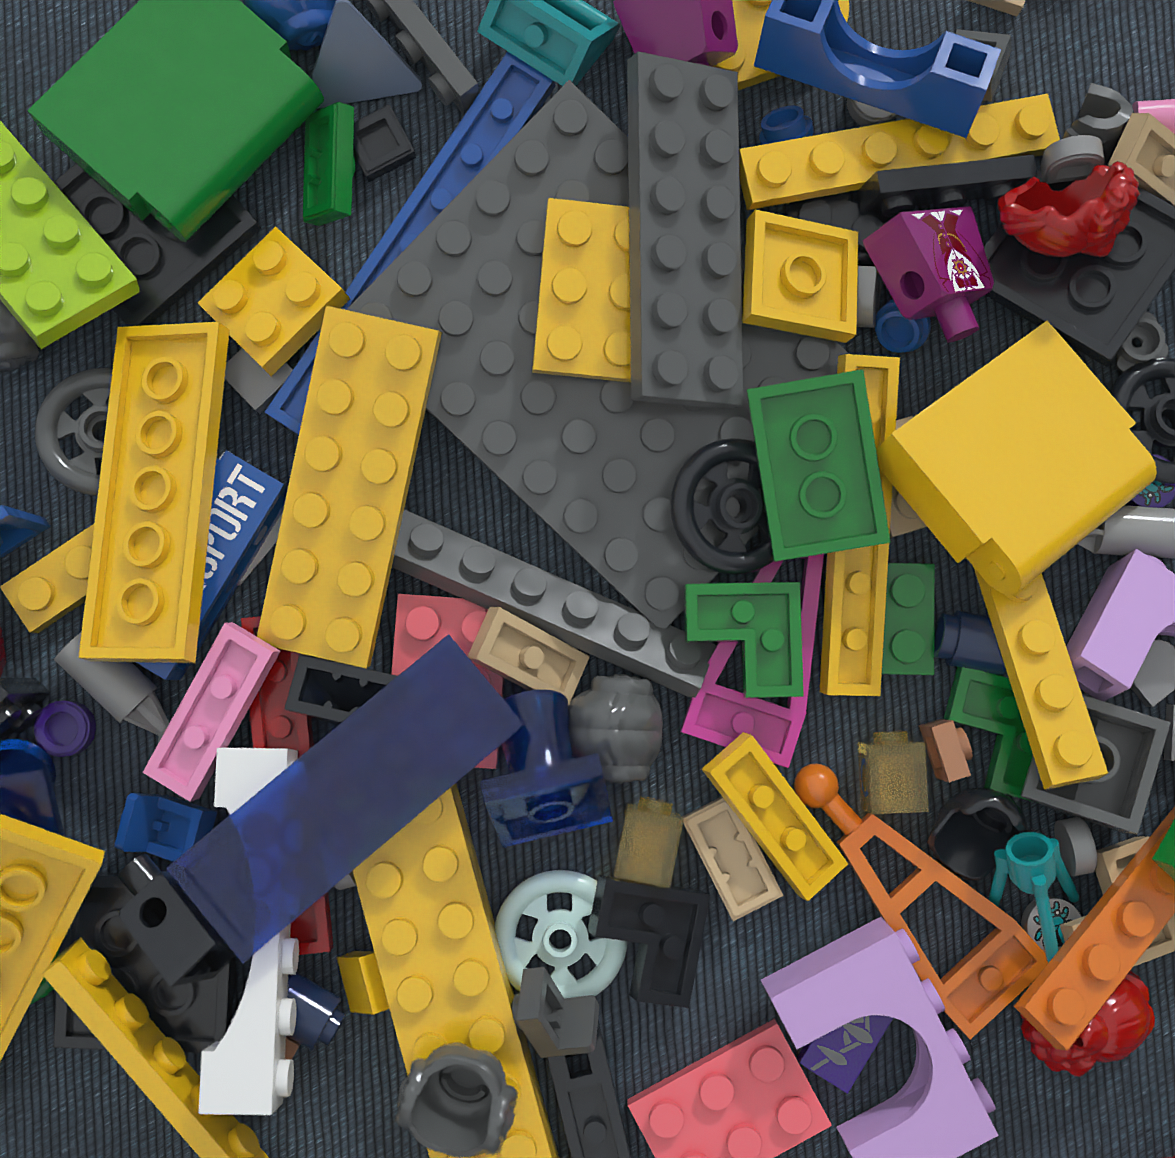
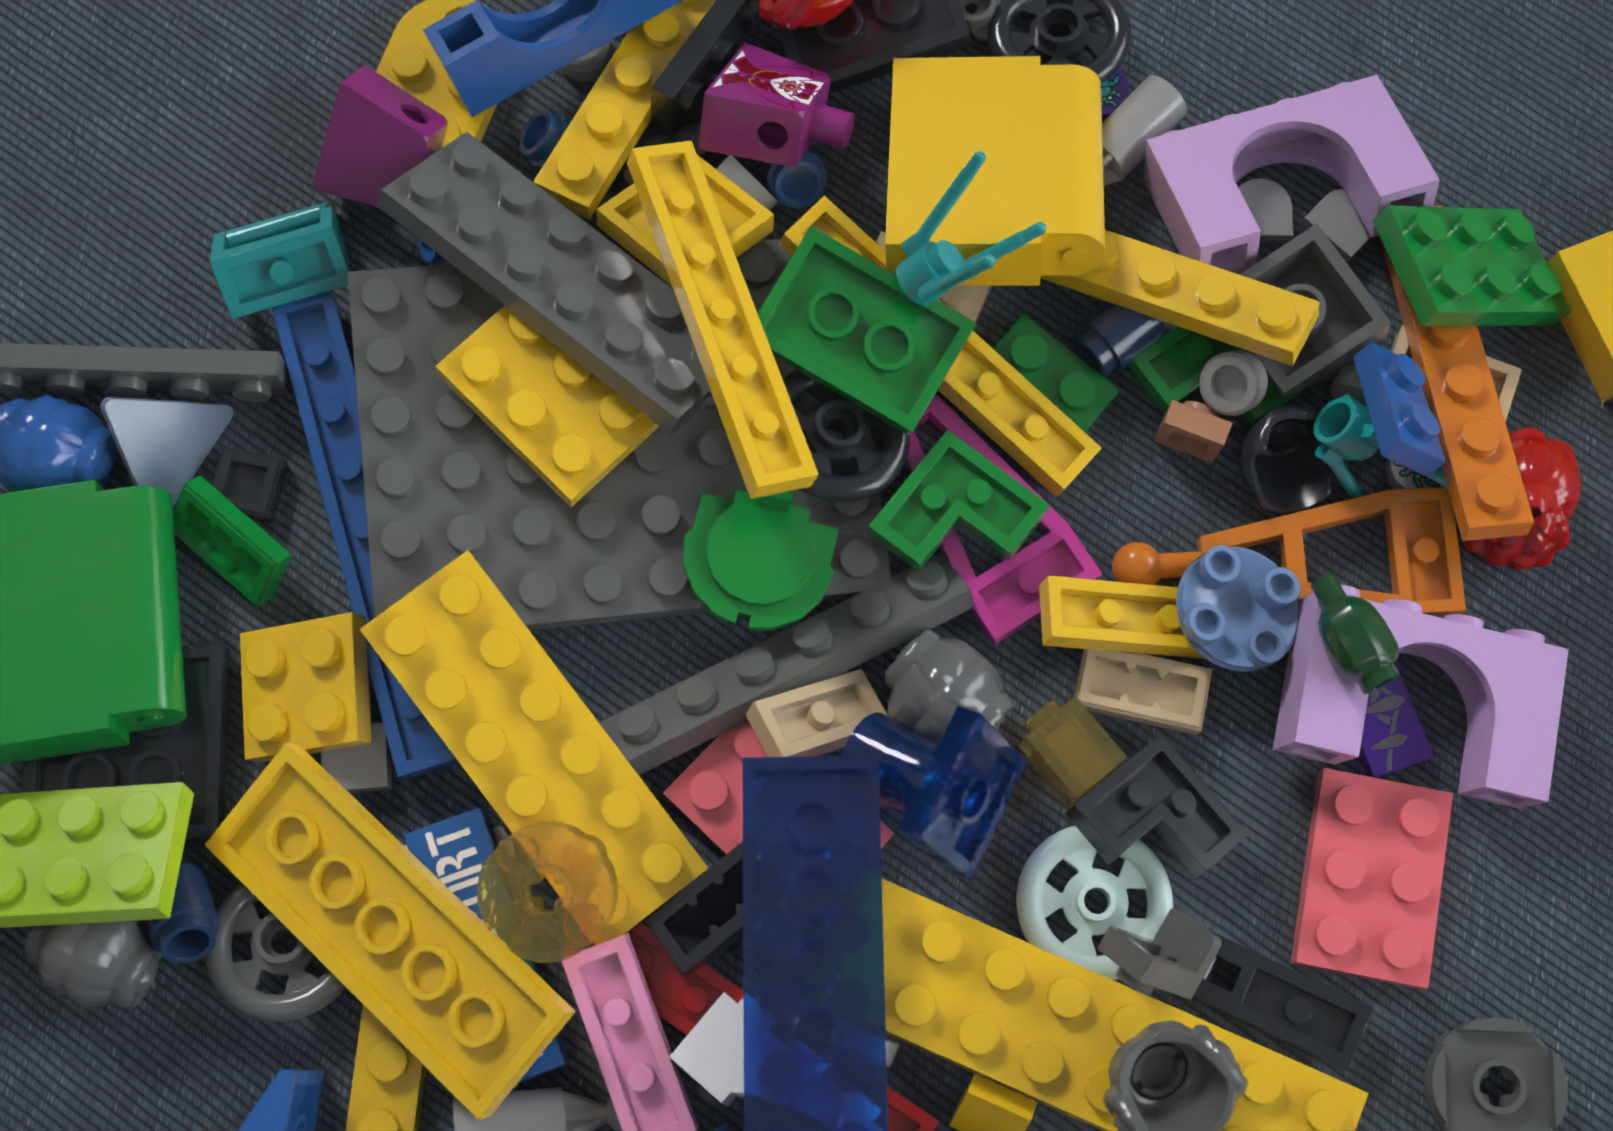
camera: 50 degrees left, 10 degrees down
clear yellow brick [858,730,929,814] -> none
none -> dark blue brick [146,863,220,964]
none -> clear yellow plate [477,821,618,963]
none -> yellow plate [627,141,819,499]
none -> green piece [683,490,839,631]
none -> teal plant [896,151,1046,307]
none -> medium blue dish [1176,545,1301,672]
none -> light grey tile [1200,350,1268,416]
none -> dark green plant [1310,573,1400,694]
none -> blue plate [1353,342,1446,476]

